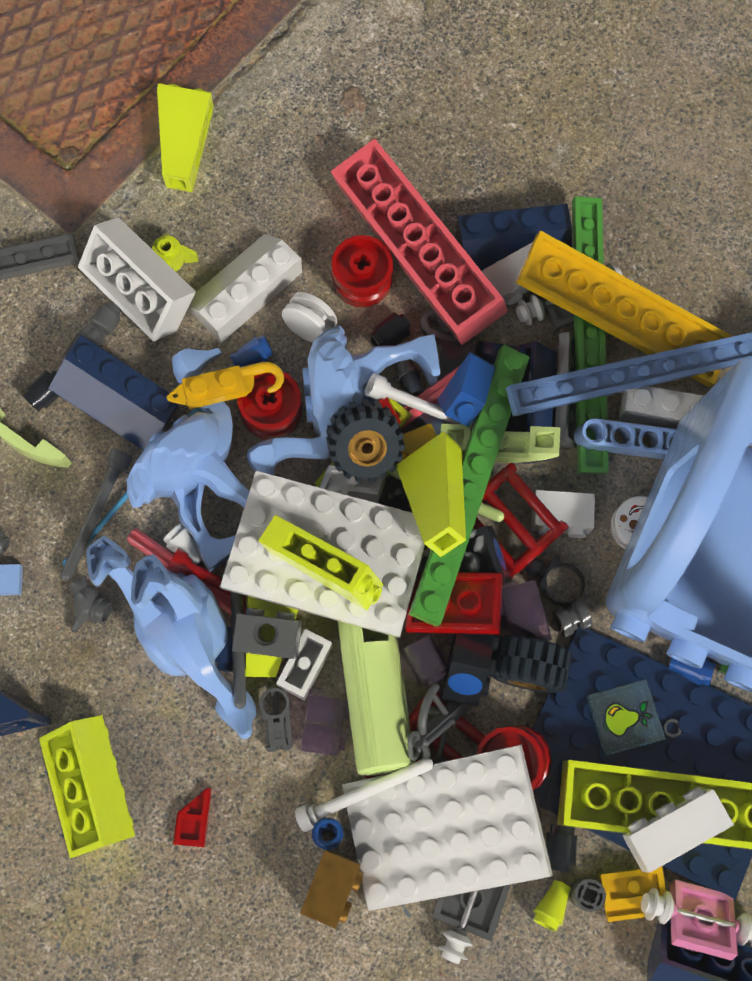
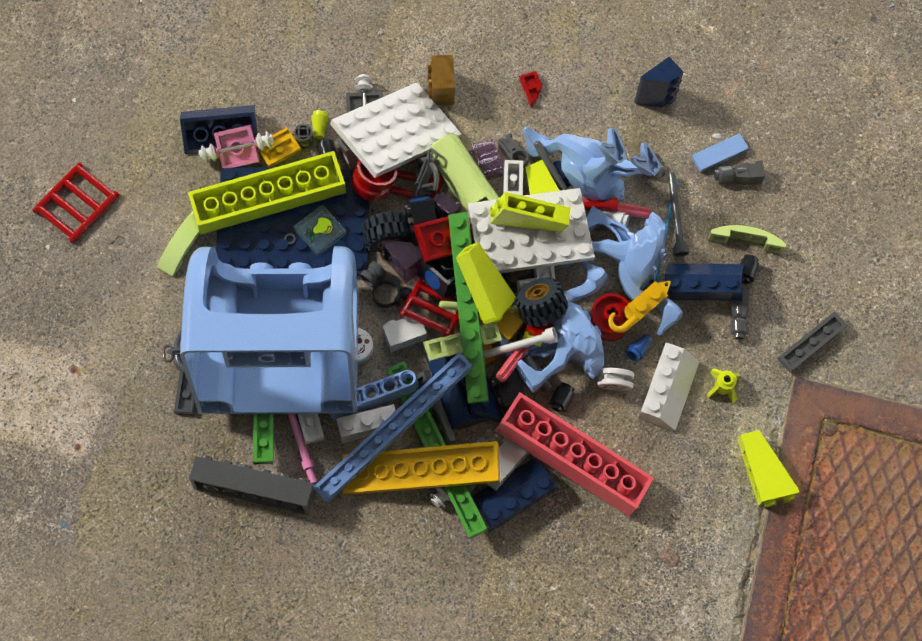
camera: 155 degrees right, 5 degrees down
neon yellow slope [39,715,135,859] -> none
white brick [78,217,196,342] -> none
dark grey brick [232,608,303,659] -> none
white piece [295,758,433,832] -> none
blue cone [312,817,343,850] -> none
red wheel [332,235,393,307] -> none
blue slope [437,352,495,427] -> none
white brick [622,787,734,873] -> none

